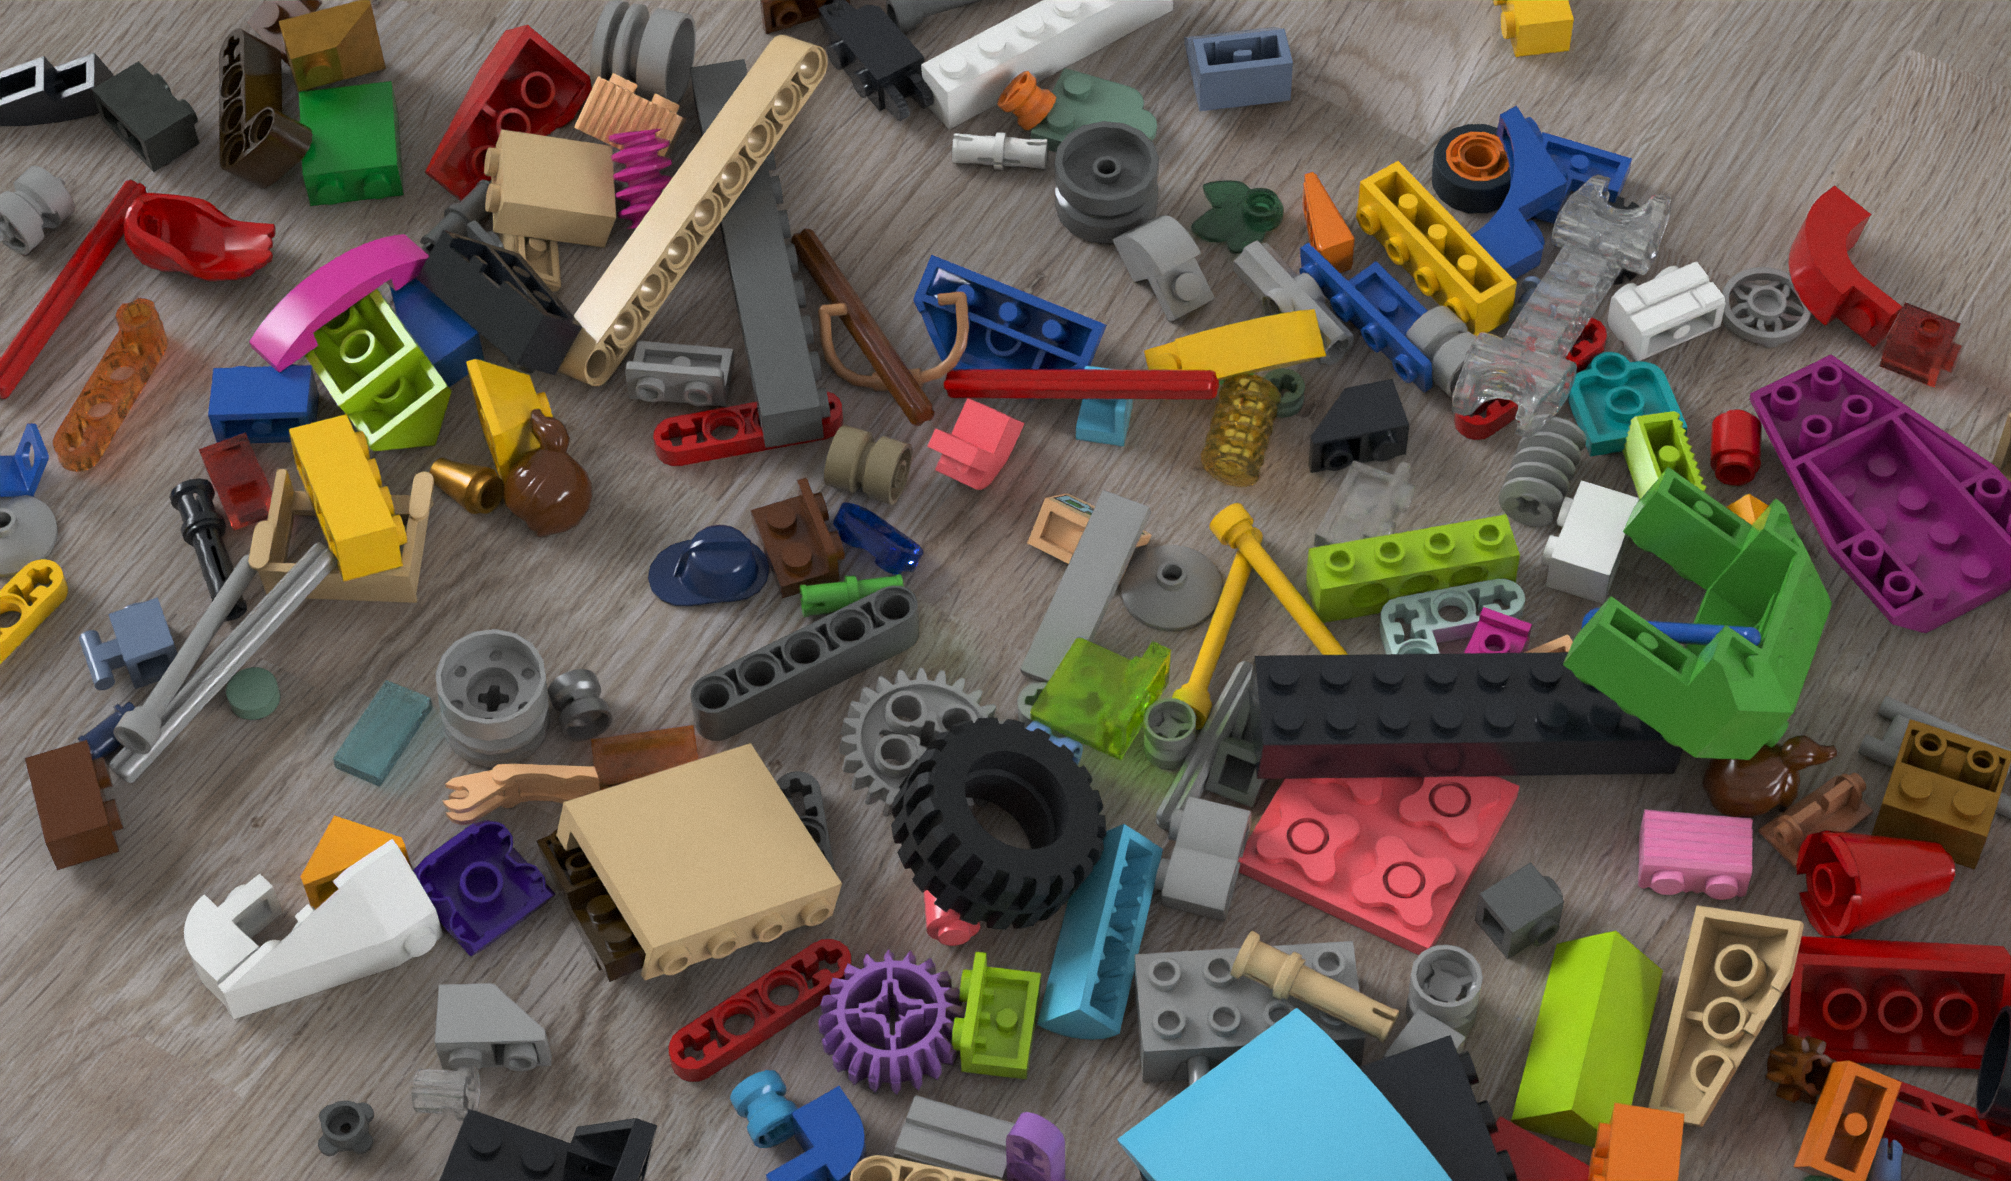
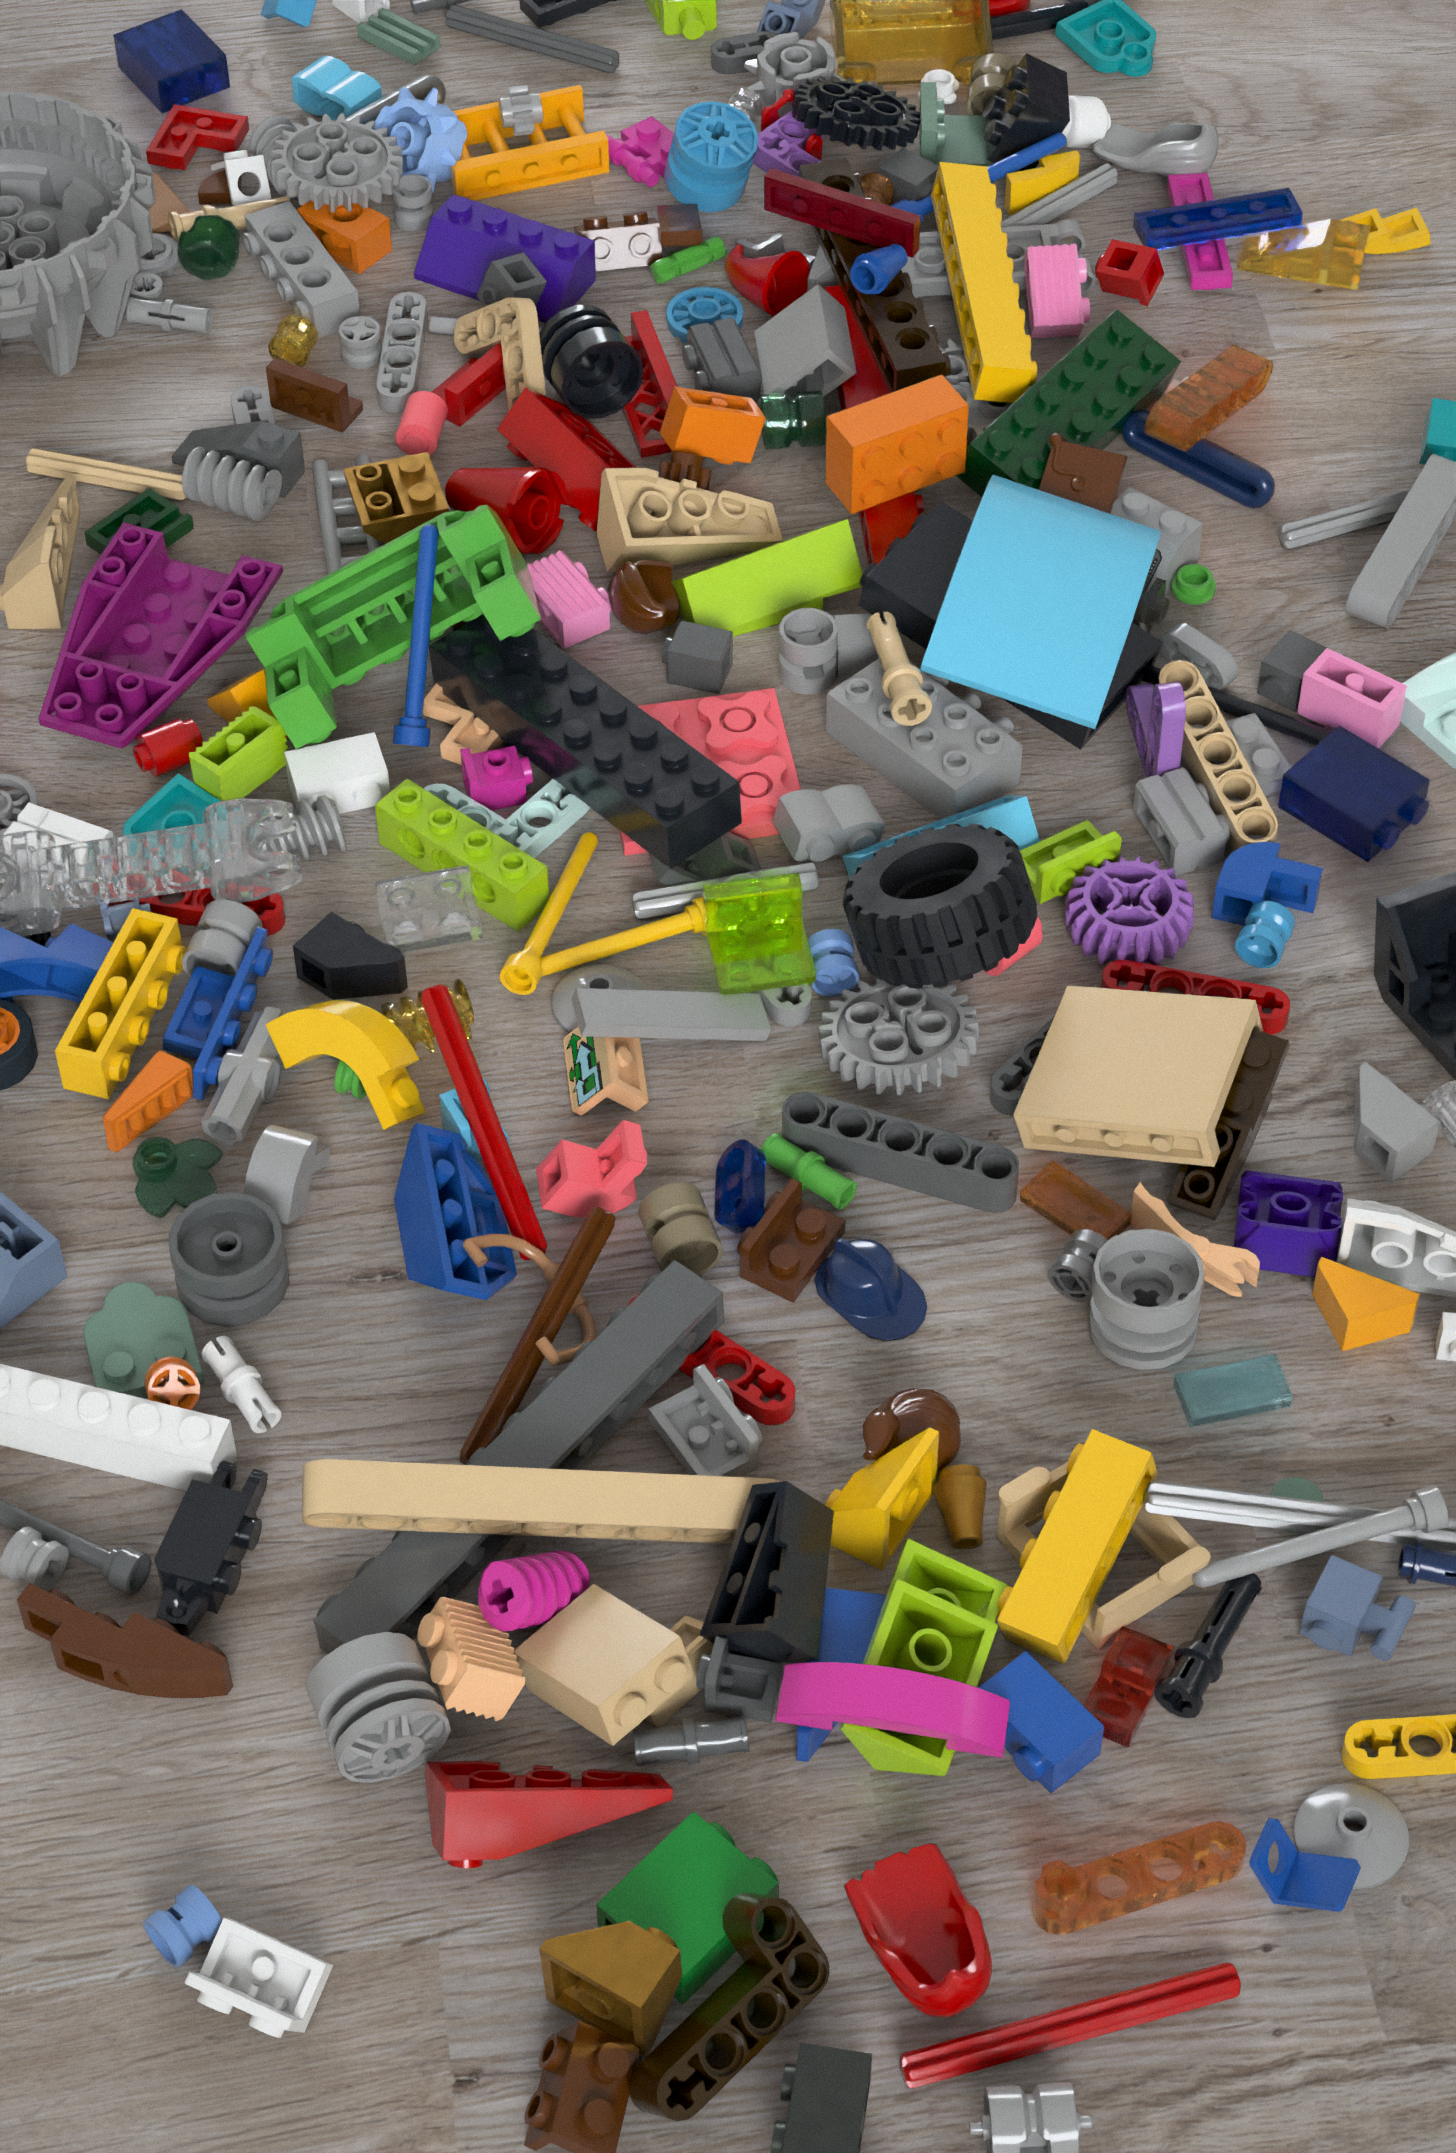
camera: 130 degrees left, 5 degrees down
none -> reddish brown hair [608,560,680,635]

